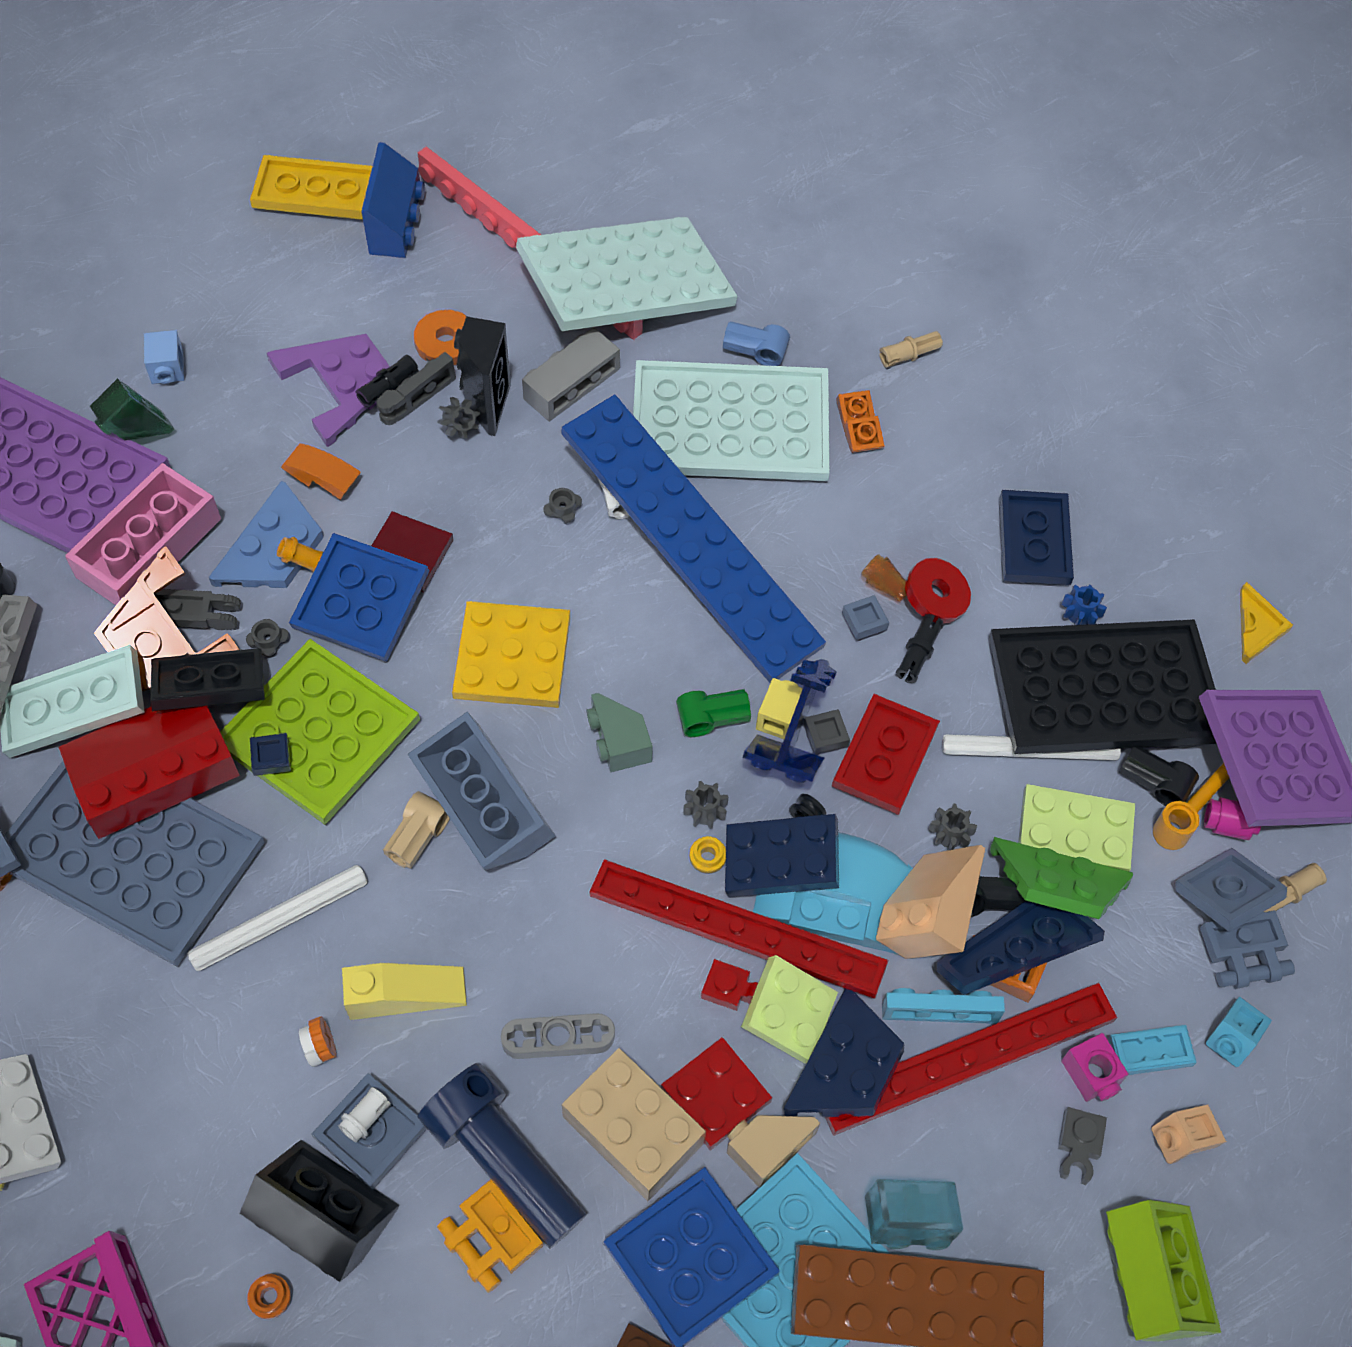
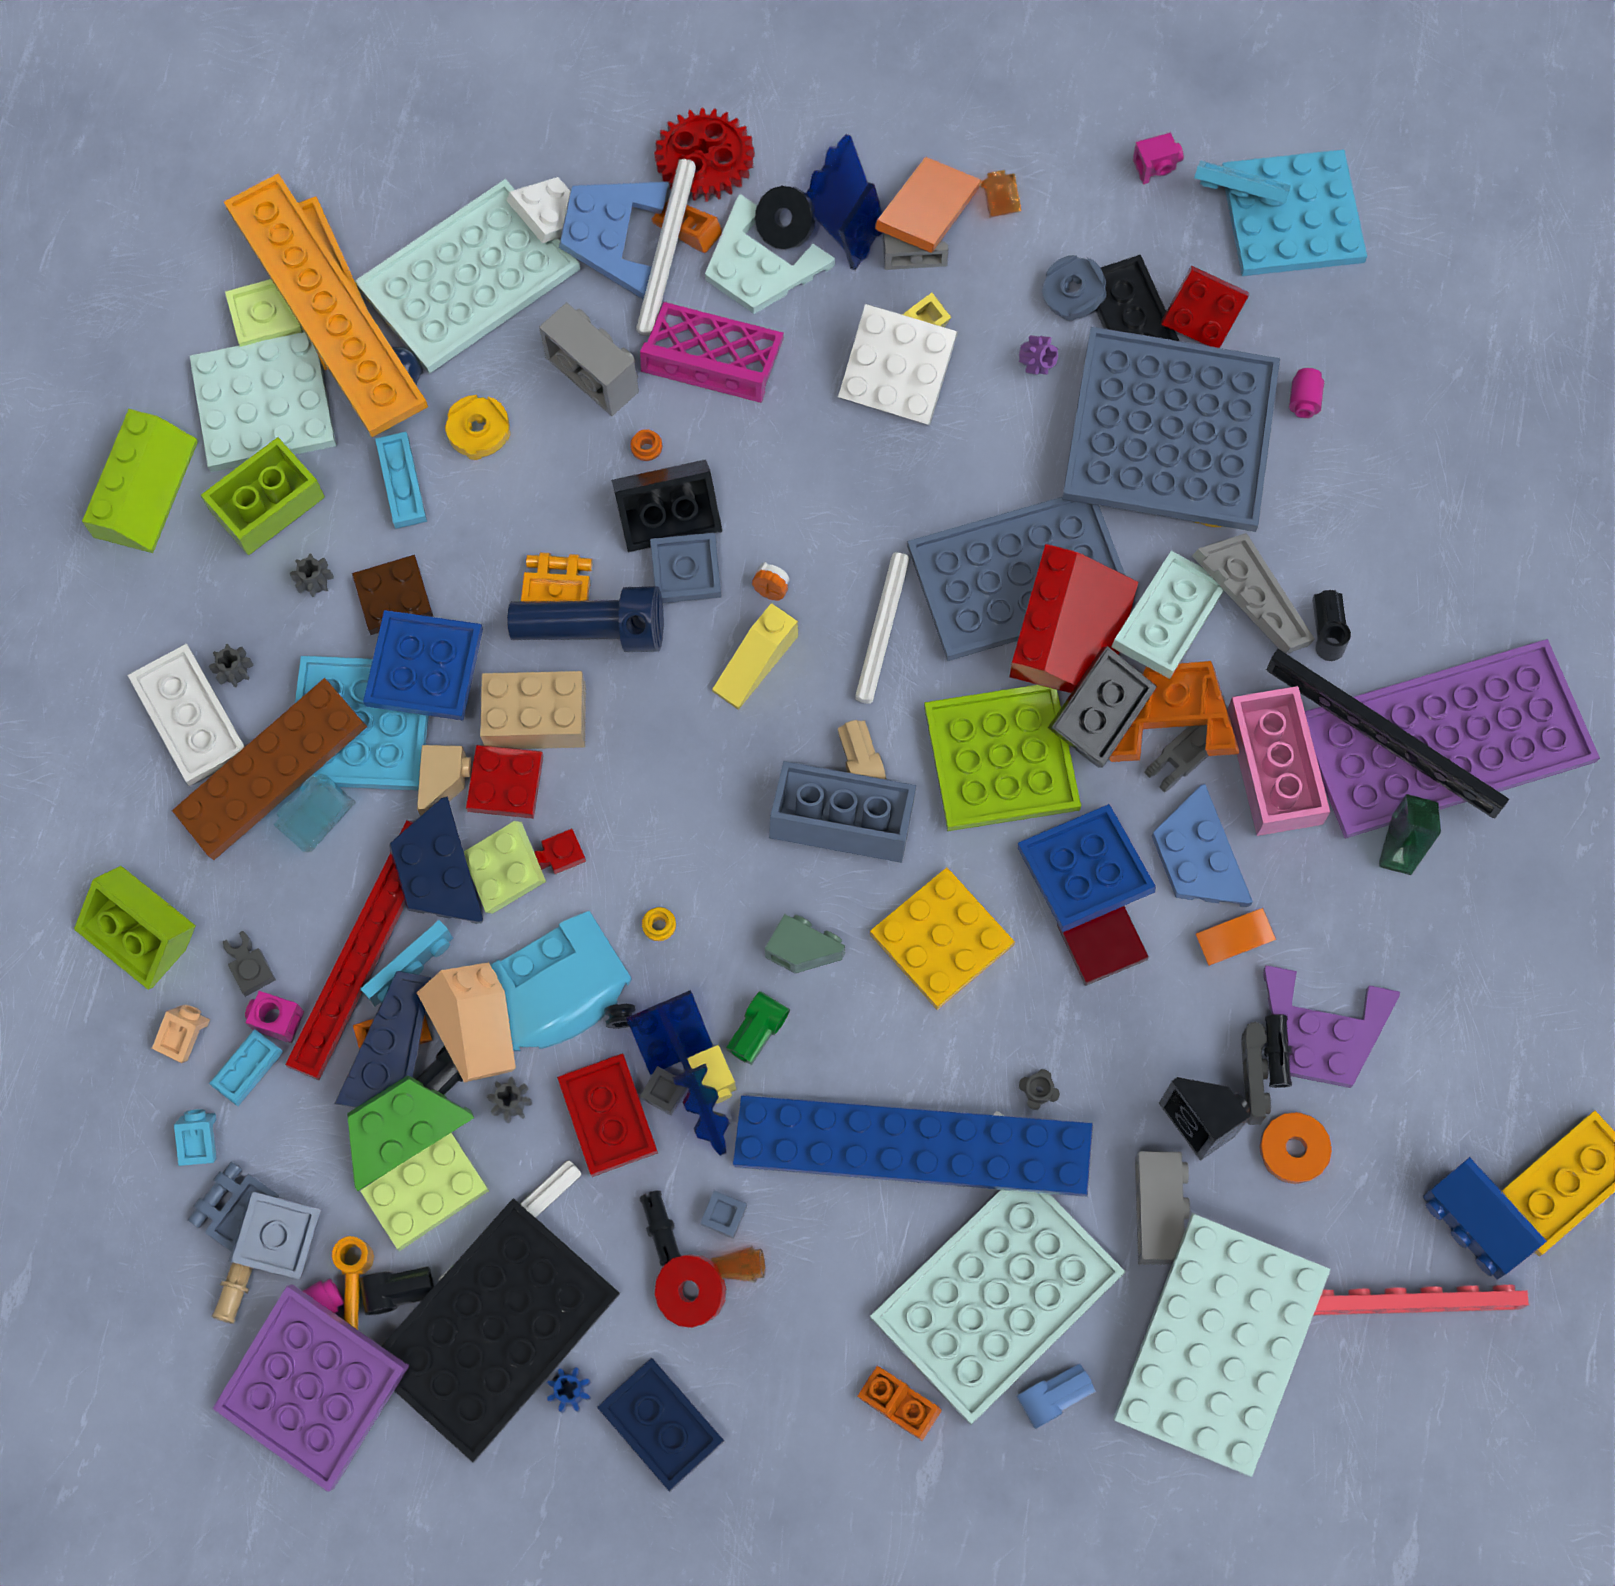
camera: 140 degrees right, 10 degrees up
light blue brick [144,330,184,384] -> none
dark grey plate [246,619,289,657] -> none
dark blue tile [250,733,291,776] -> none
light orange pin [277,537,323,572] -> none
white pin [338,1087,391,1142] -> none
dark grey gear [437,397,480,438] -> none
light grey beam [501,1013,615,1059] -> none
red tile [590,859,888,999] -> none
dark grey gear [683,781,729,829] -> none
dark blue plate [725,814,839,898] -> none
tan axle [879,331,943,368] -> none
yellow tile [1240,582,1293,664] -> none
none -> black tile [1266,649,1509,819]

